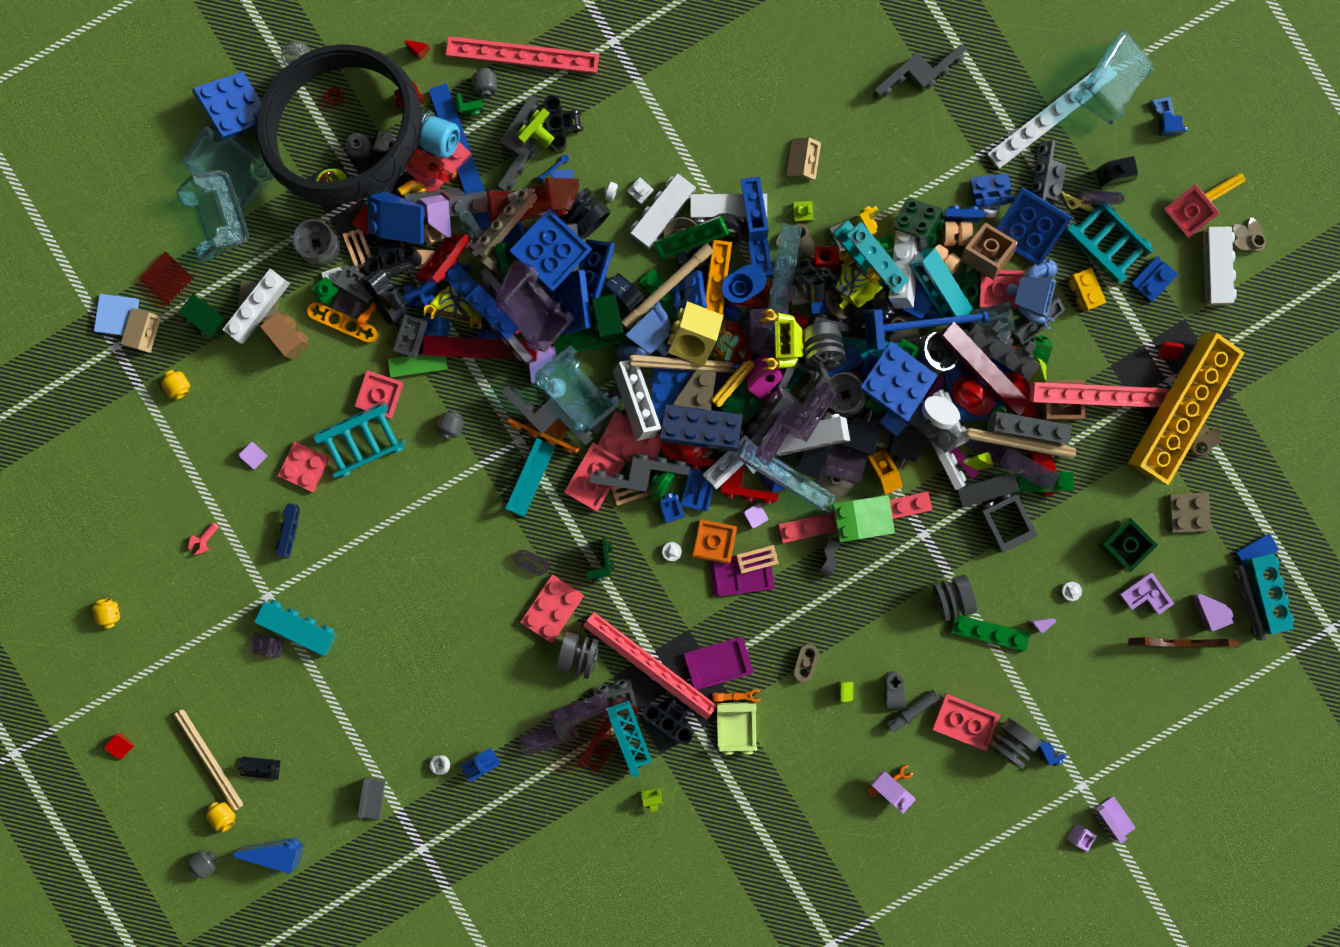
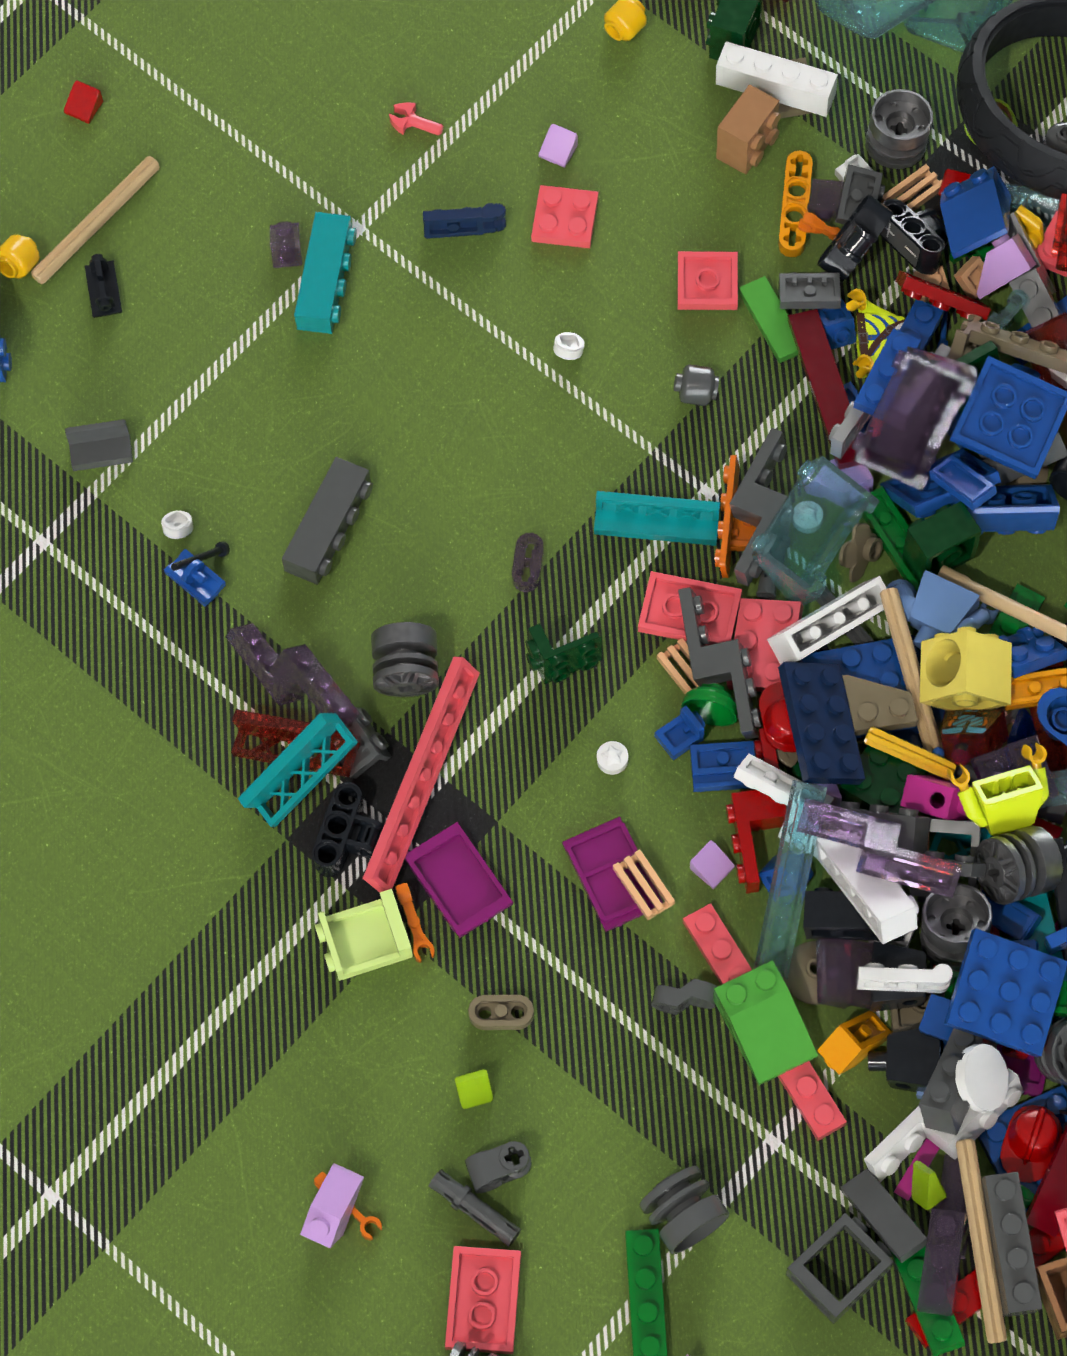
camera: 80 degrees right, 20 degrees down
yellow head [92,598,120,628] -> none
green bracket [312,277,338,306] -> none
teal fence [314,401,405,478] -> none
blue hips [403,282,440,308] -> none
coral plate [520,574,585,644] -> none
black beam [604,273,644,312] -> none
lime tile [641,787,663,813] -> none
orange plate [692,519,737,565] -> none
none -> black piece [171,541,230,571]
none -> dark grey brick [282,457,373,585]
none -> white tile [553,332,584,360]
none -> dark tan plate [838,522,883,583]
none -> white plate [856,963,953,993]
none -> blue tile [929,454,997,511]

